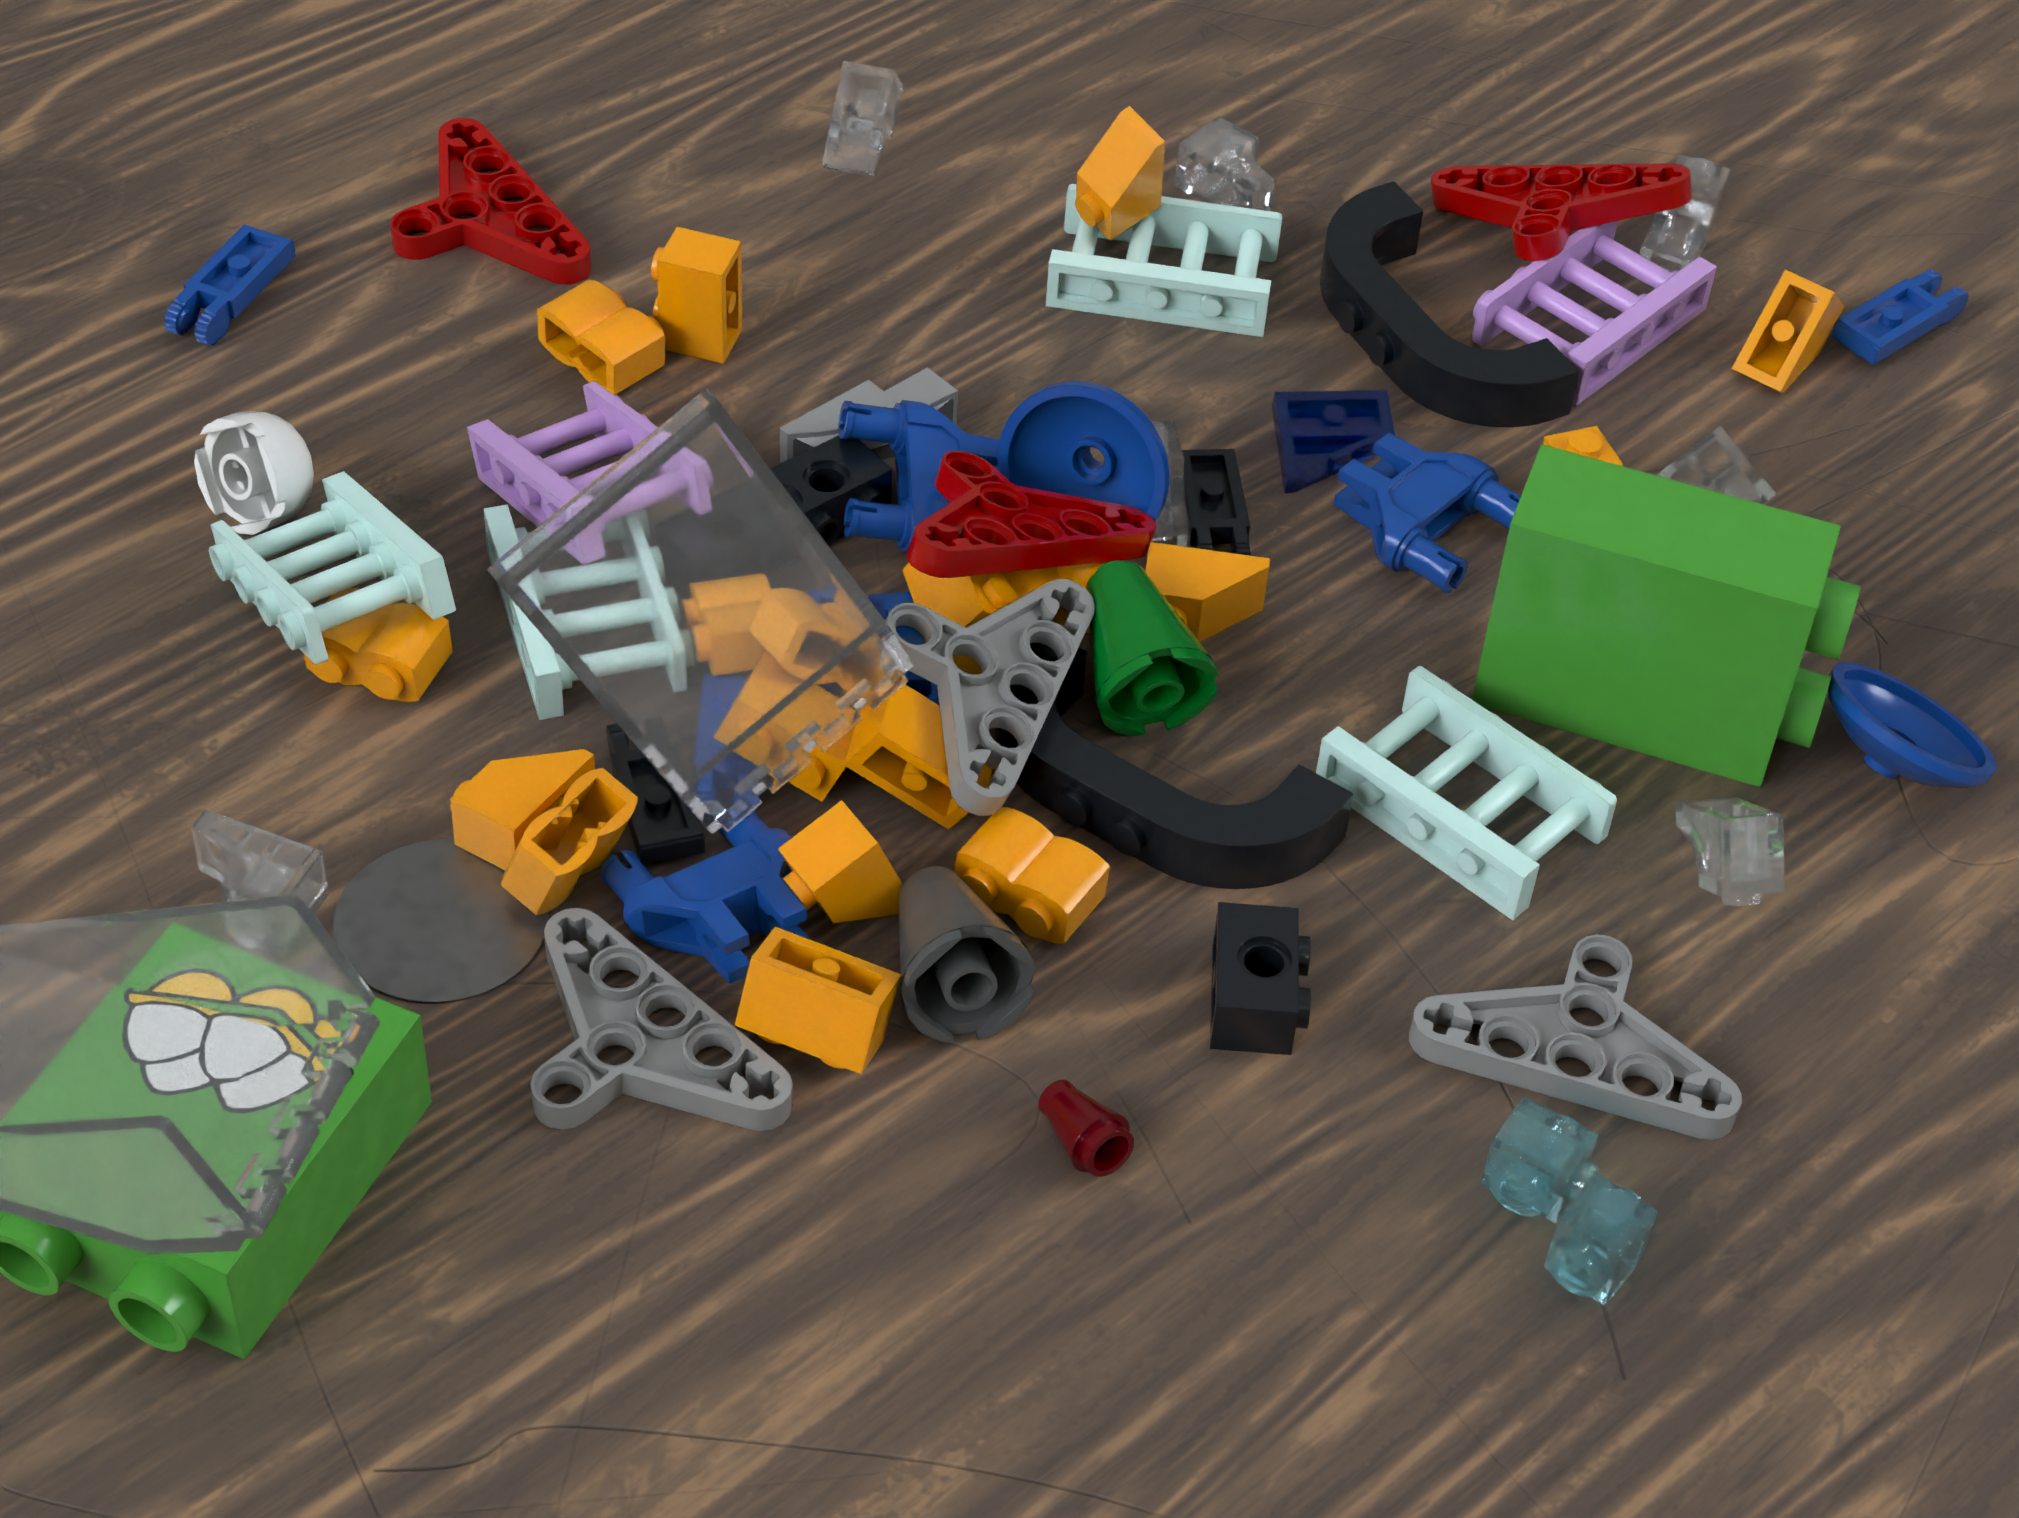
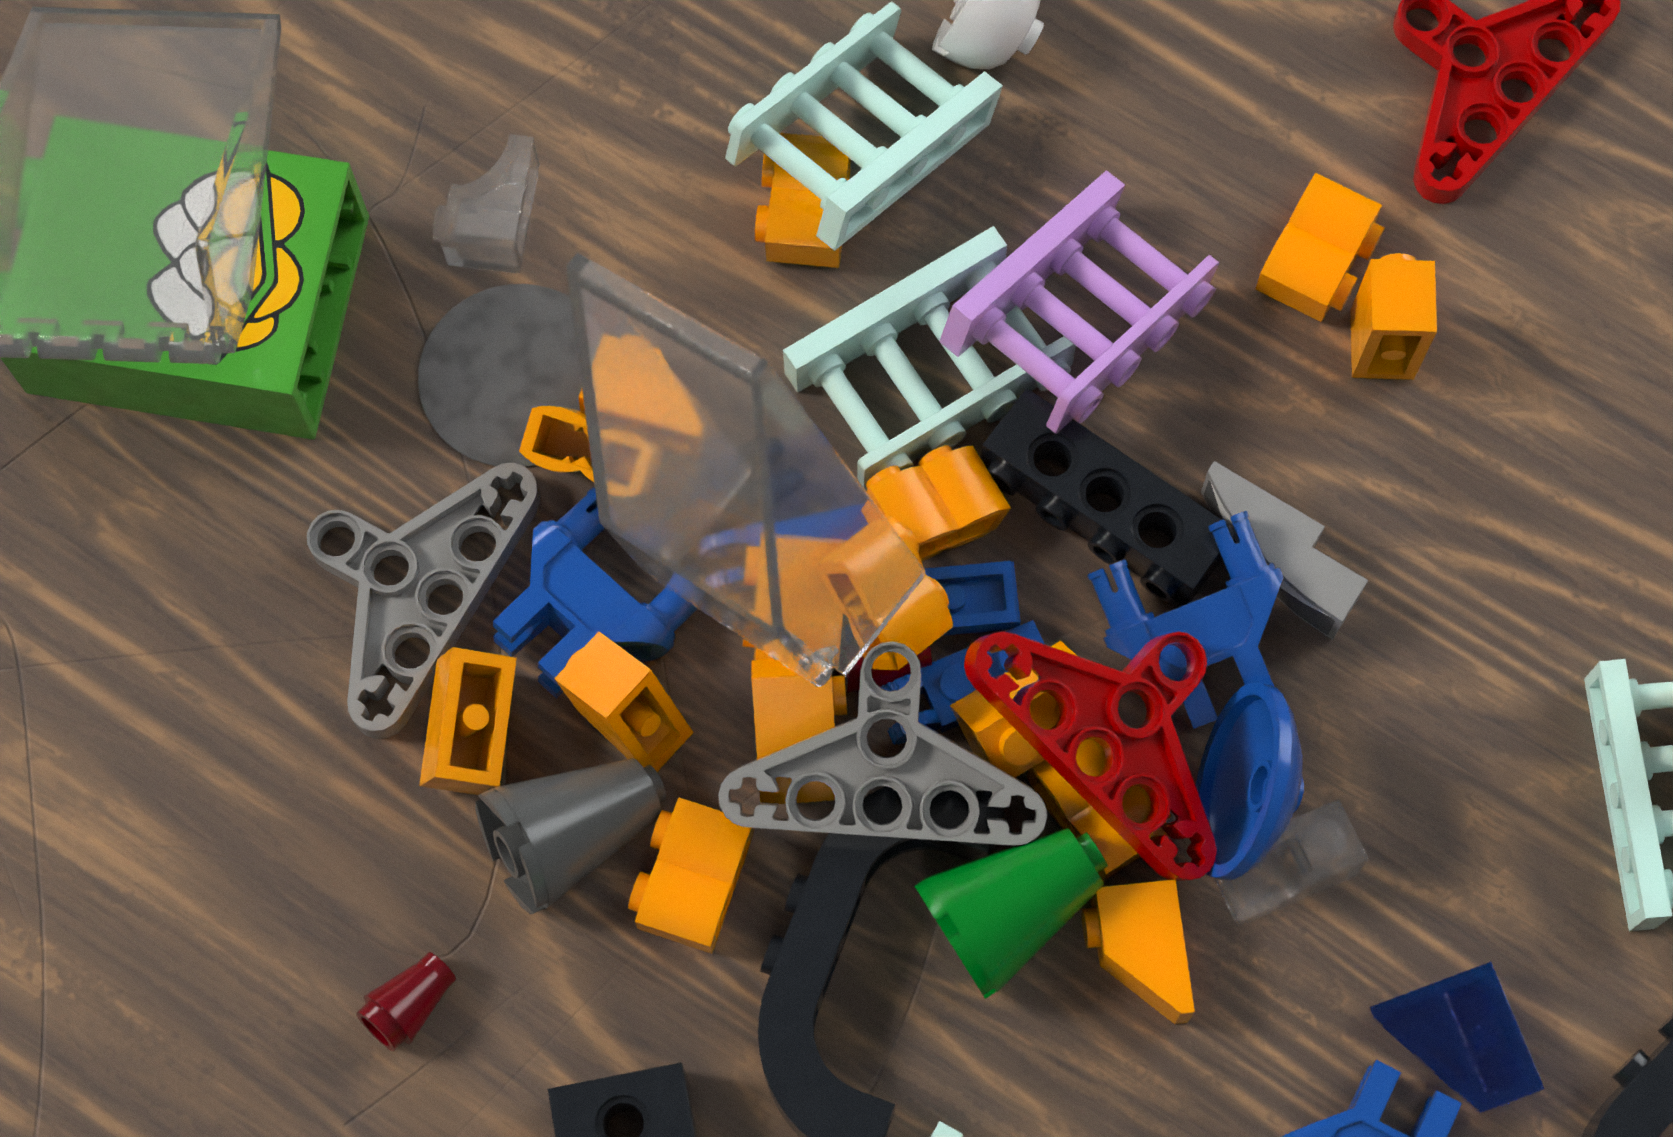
camera: 80 degrees right, 25 degrees up
black hinge [1175,449,1251,556] -> none

